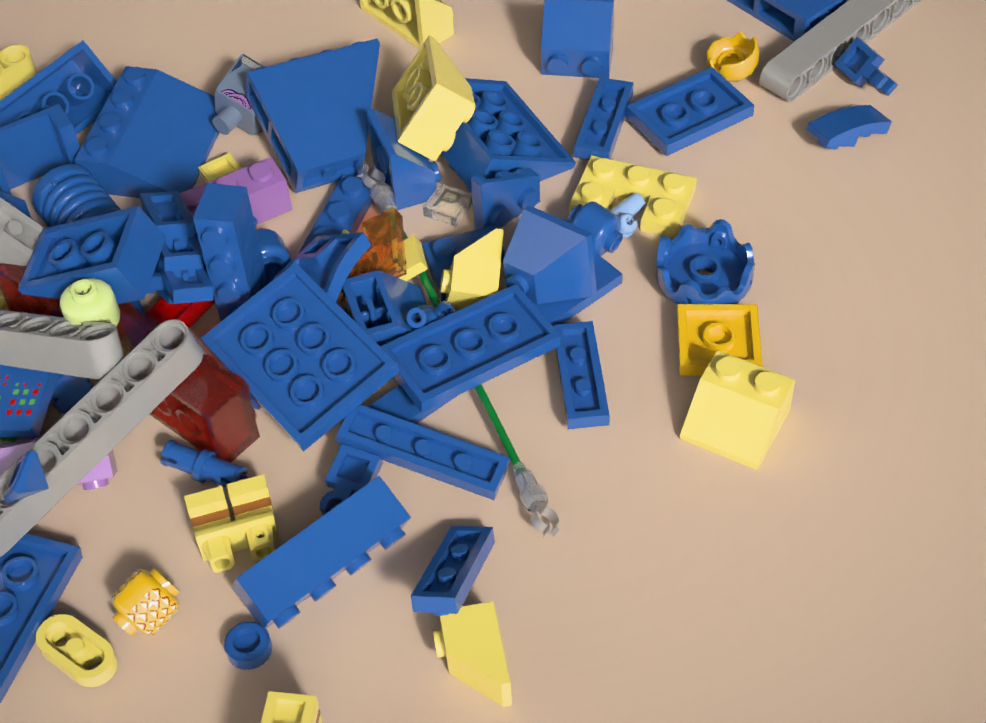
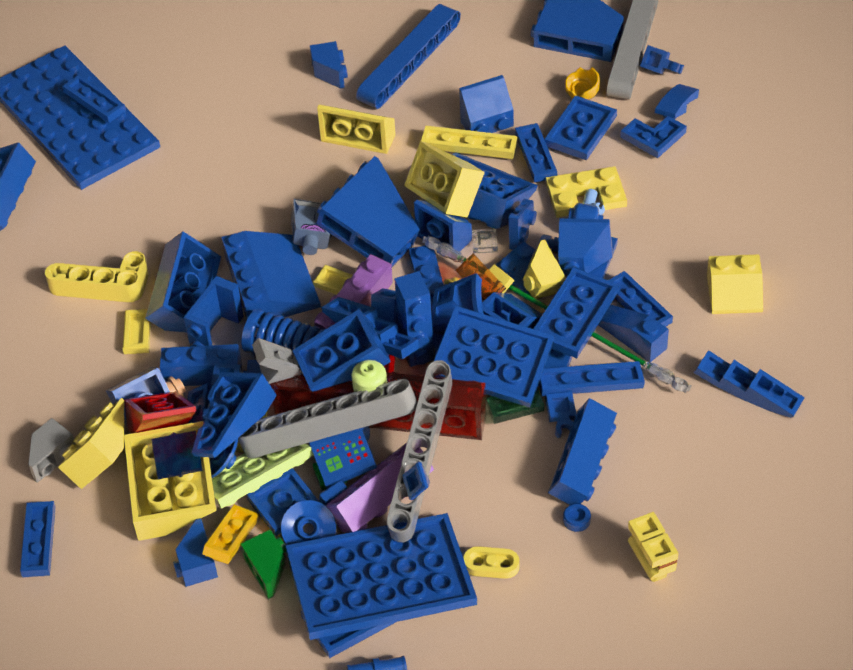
camera: 30 degrees left, 0 degrees up
yellow head [111,567,180,636] -> none
blue pin [160,440,248,488] -> none
light yellow hips [184,474,280,573] -> none
blue arm [406,301,456,328] -> none
blue plate [411,526,495,616] -> none
light yellow slope [433,601,512,707] -> none
blue plate [656,219,755,304] -> none
yellow plate [677,304,763,376] -> none
none -> light yellow plate [421,126,517,159]
none -> clear green plate [486,388,544,424]
none -> blue slope [598,305,669,363]
none -> blue plate [620,116,687,158]
none -> blue slope [694,350,805,418]

